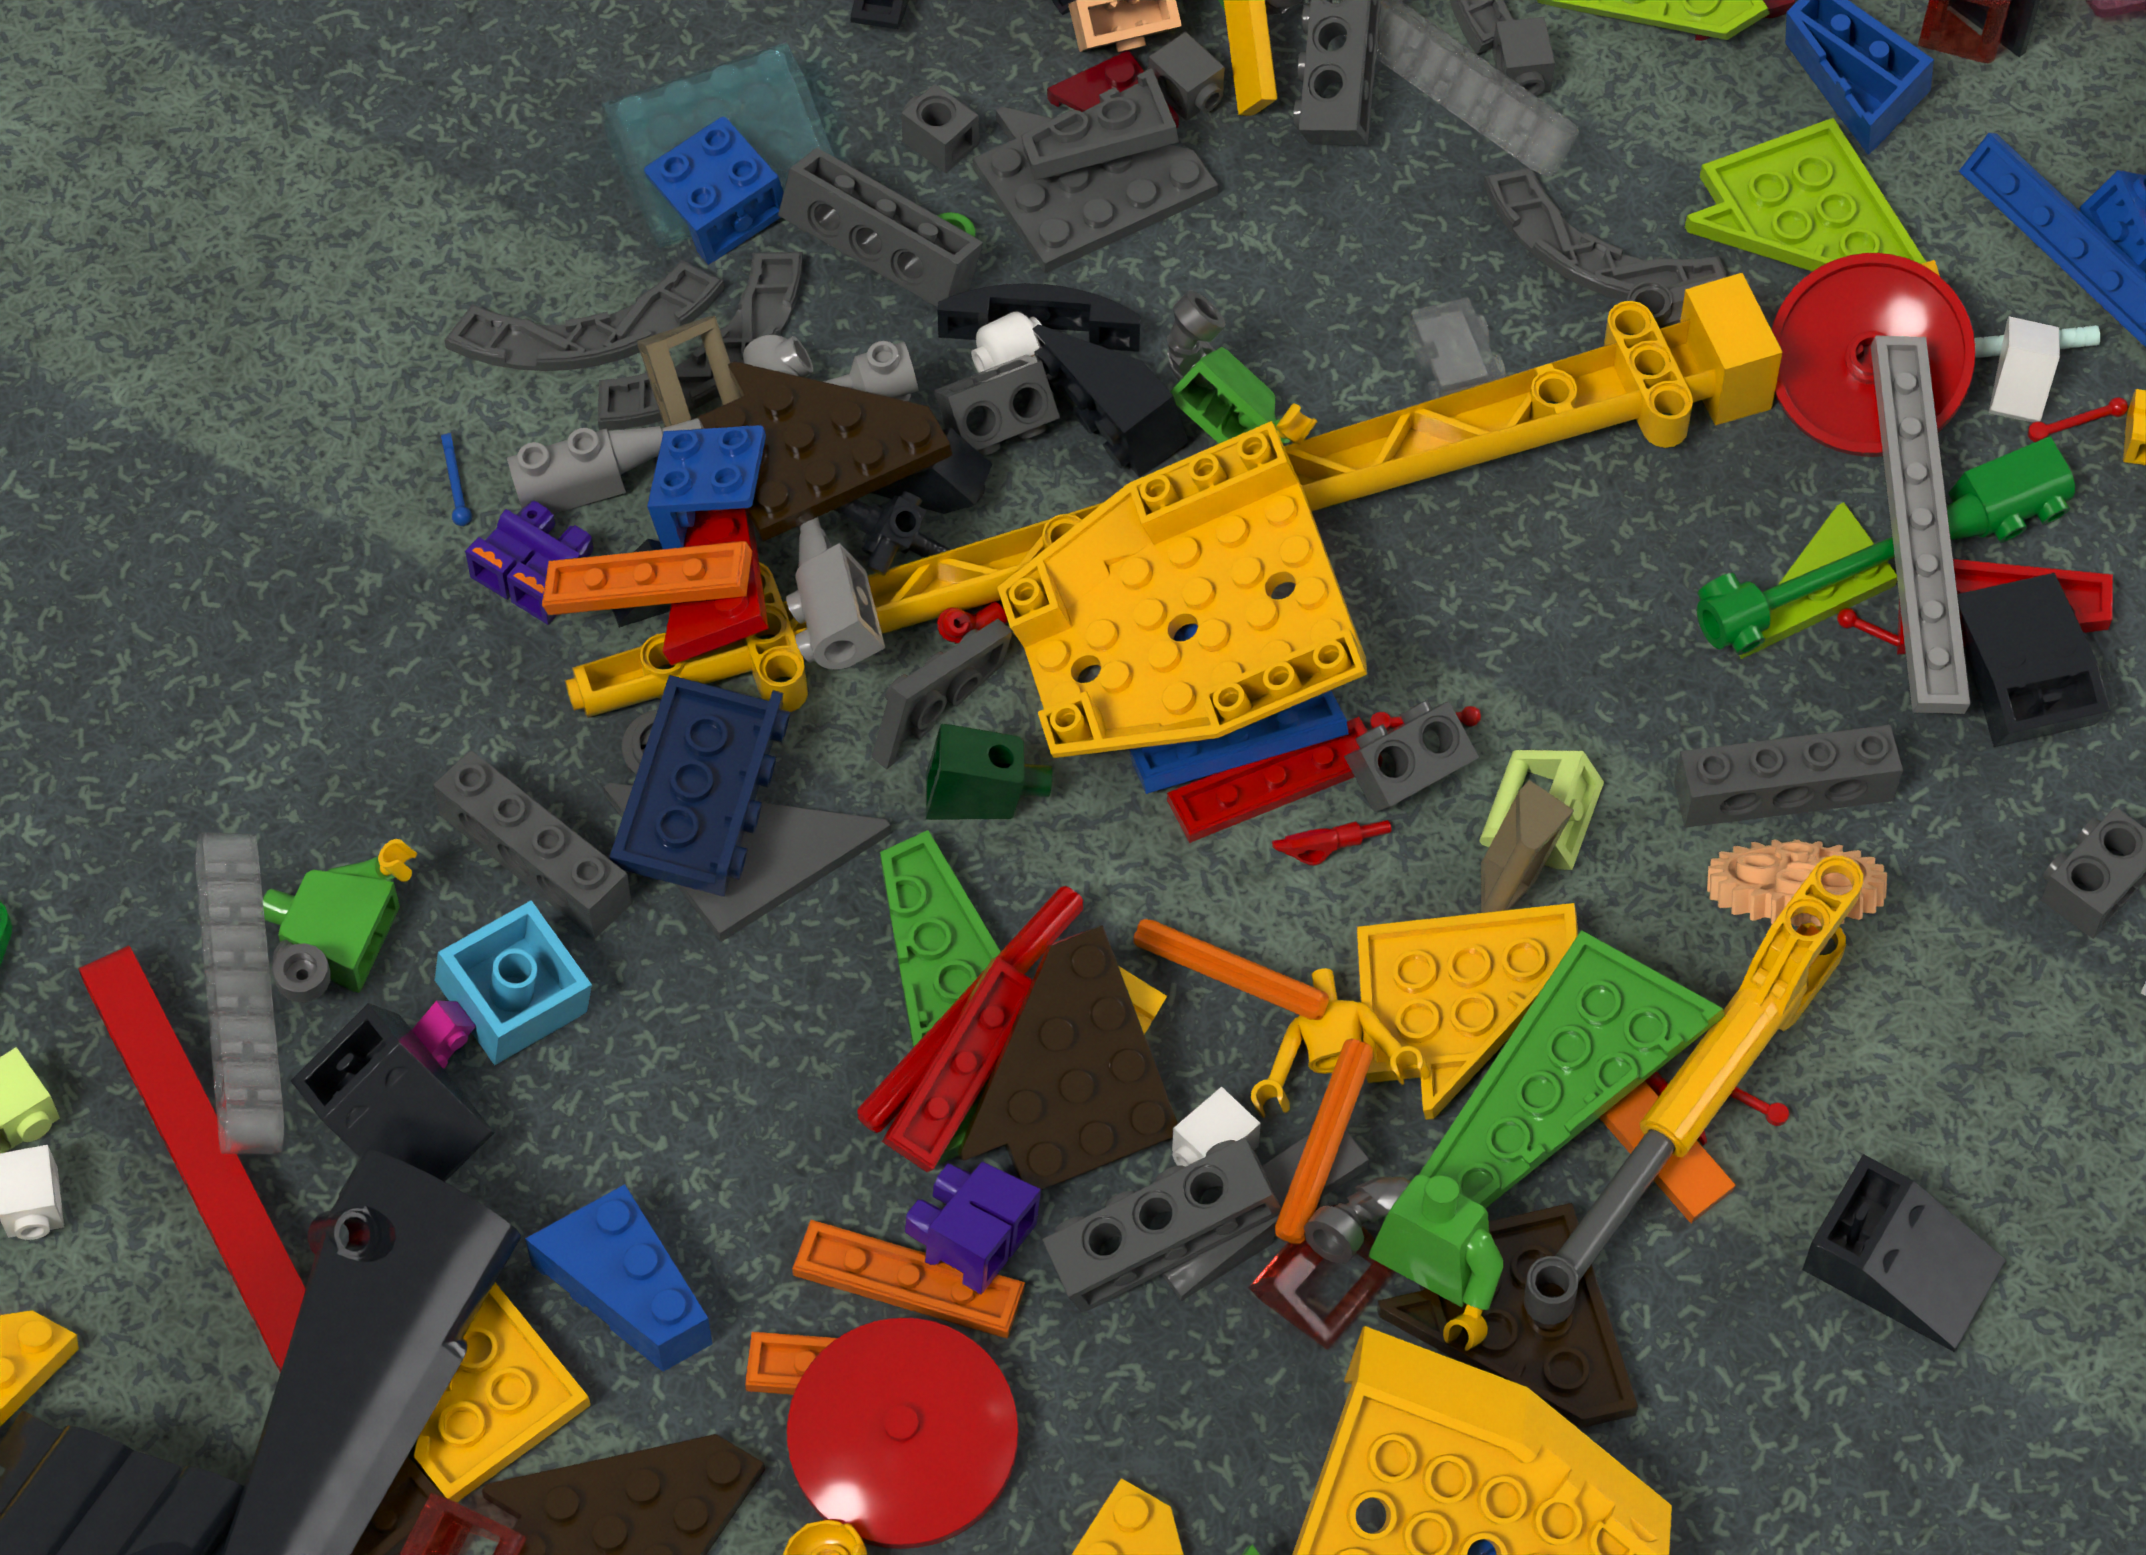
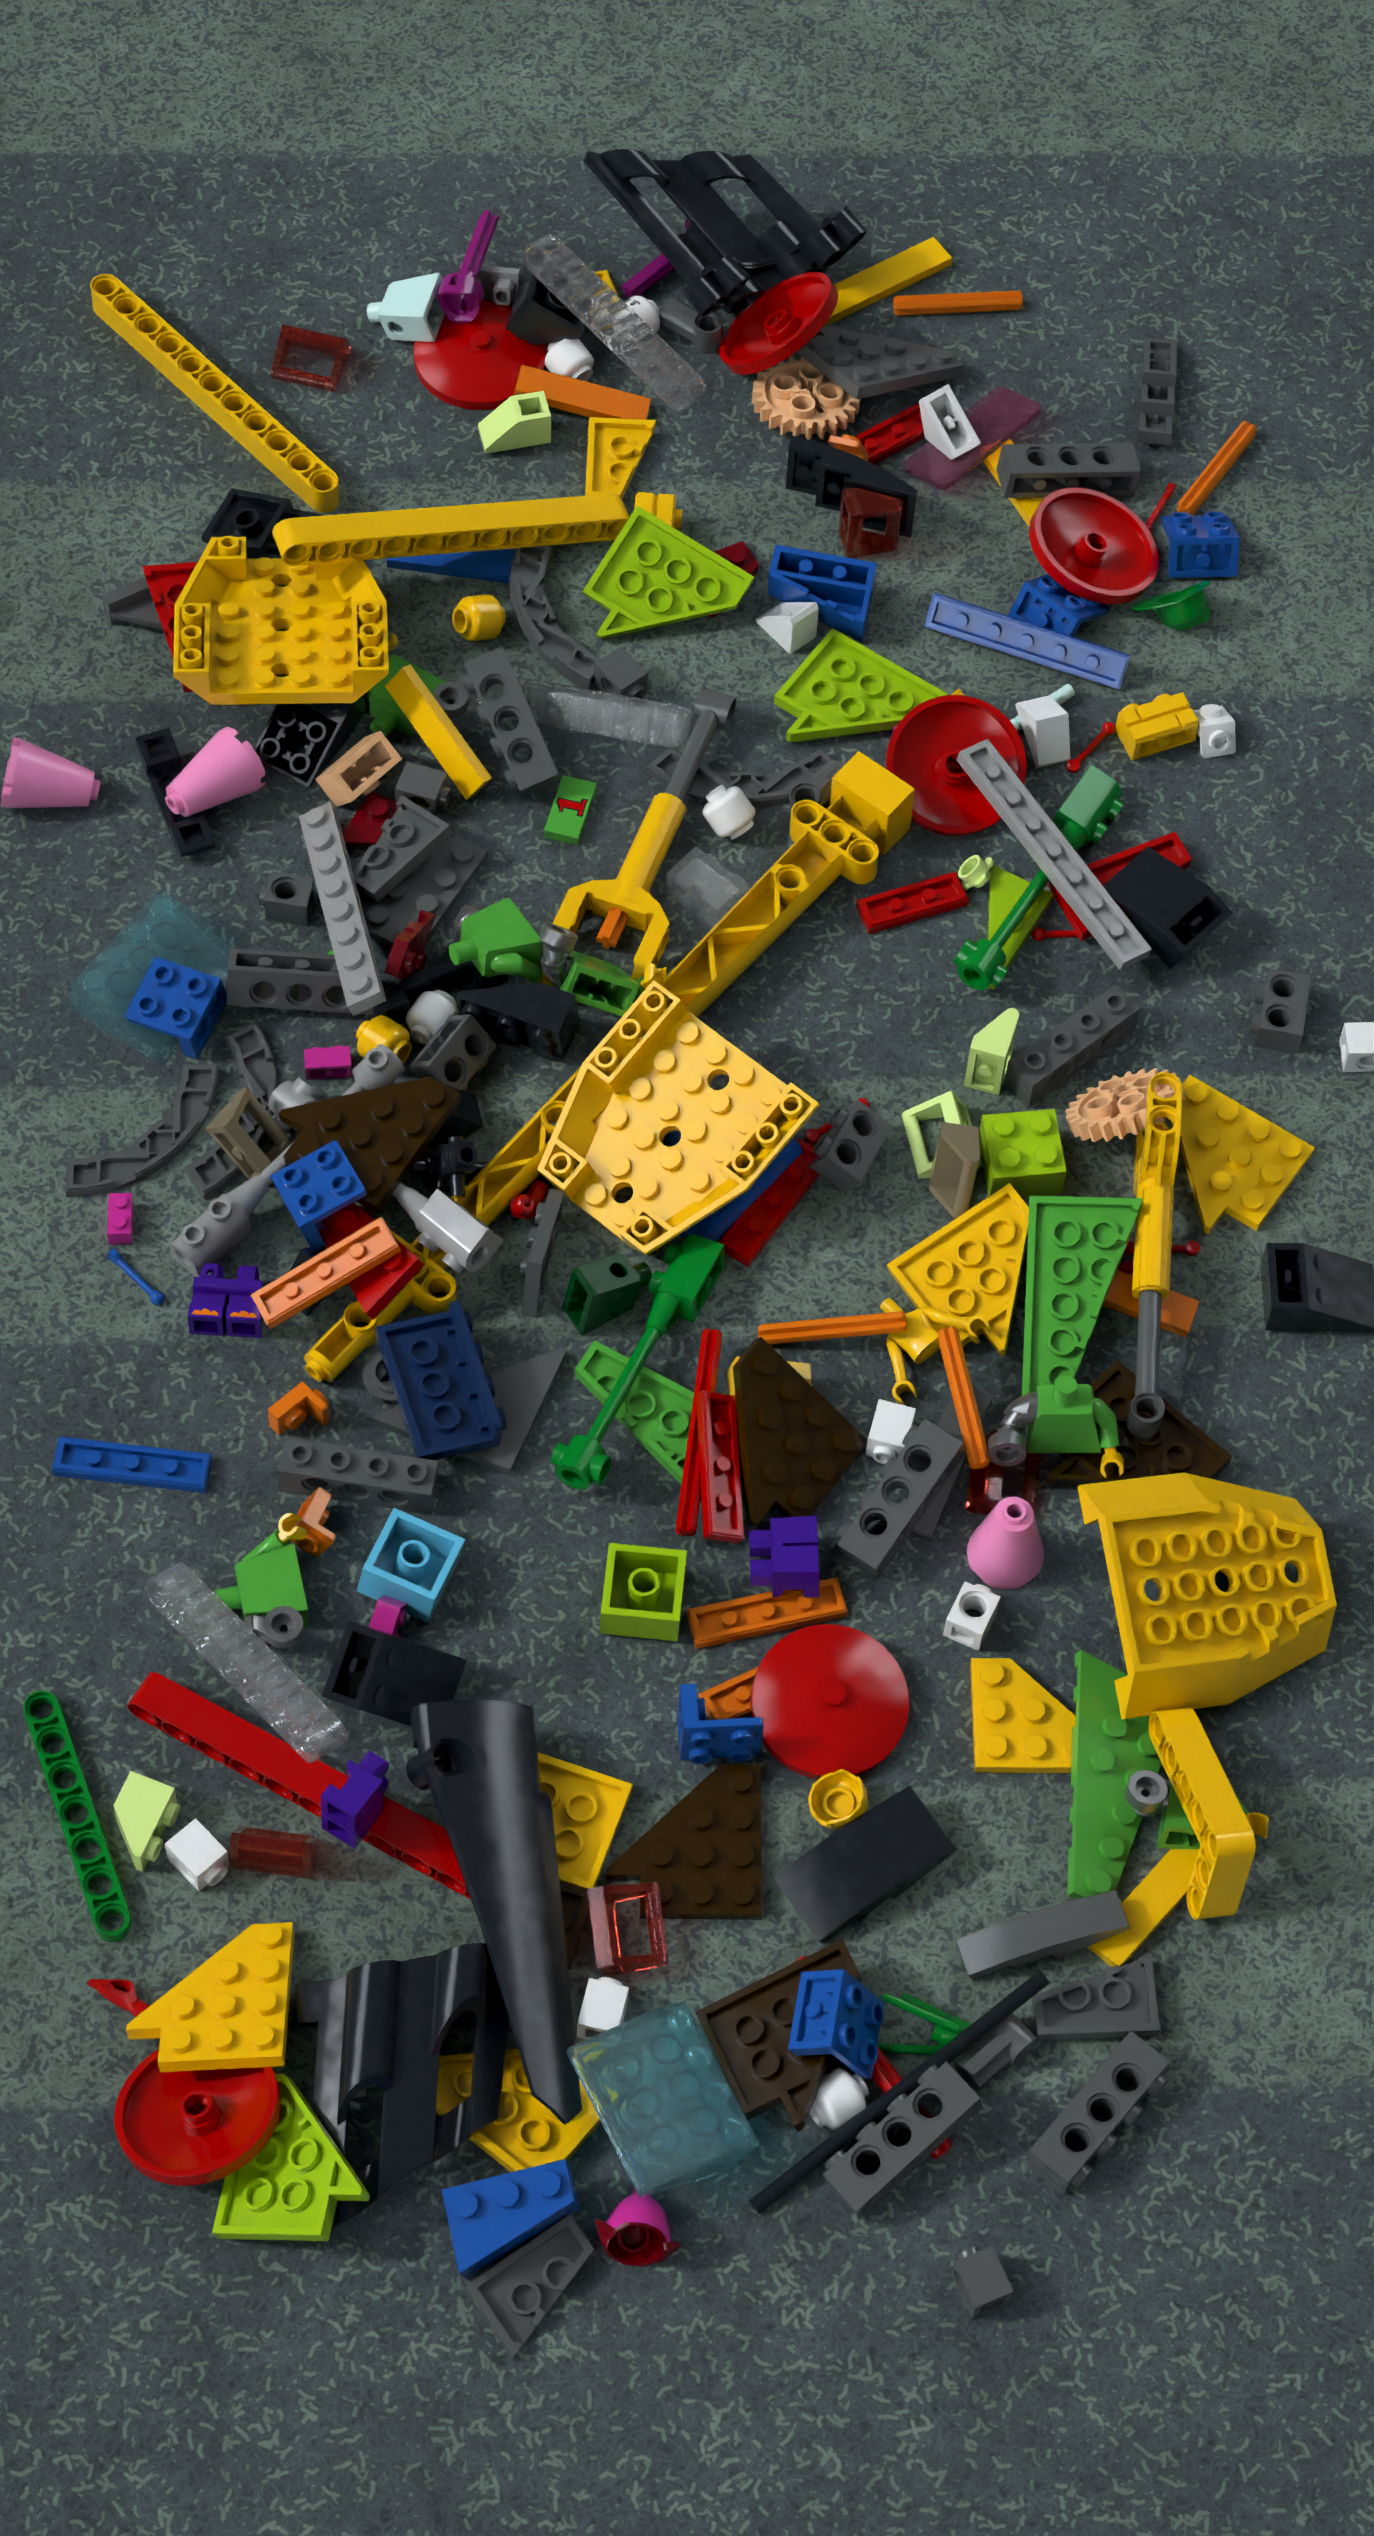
camera: 35 degrees left, 0 degrees up
blue wedge [525,1184,712,1372] -> none
red hand [1272,820,1391,866] -> none
none -> blue tile [52,1436,212,1493]
none -> dark pink piece [107,1193,134,1245]
none -> clear red tile [230,1826,319,1879]
none -> orange bracket [268,1381,329,1436]
none -> orange bracket [290,1487,336,1557]
none -> light grey plate [299,802,387,1016]
none -> dark pink piece [304,1045,352,1080]
none -> dark purple hips [321,1751,389,1849]
none -> yellow head [356,1015,412,1063]
none -> dark red wing [384,910,436,979]
none -> bright green torso [449,897,557,988]
none -> yellow piece [543,687,737,981]
none -> bright green tile [544,775,597,846]
none -> green bar [551,1235,725,1490]
none -> lime brick [600,1543,687,1642]
none -> blue bracket [677,1684,764,1764]
none -> white head [702,785,755,840]
none -> white slope [755,602,819,654]
none -> red tile [856,871,969,934]
none -> white brick [943,1581,1001,1651]
none -> yellowish green plate [958,855,994,891]
none -> yellowish green tile [964,1008,1019,1095]
none -> bright pink cone [967,1497,1044,1590]
none -> lime brick [979,1109,1066,1197]
none -> yellow wing [1180,1075,1315,1235]

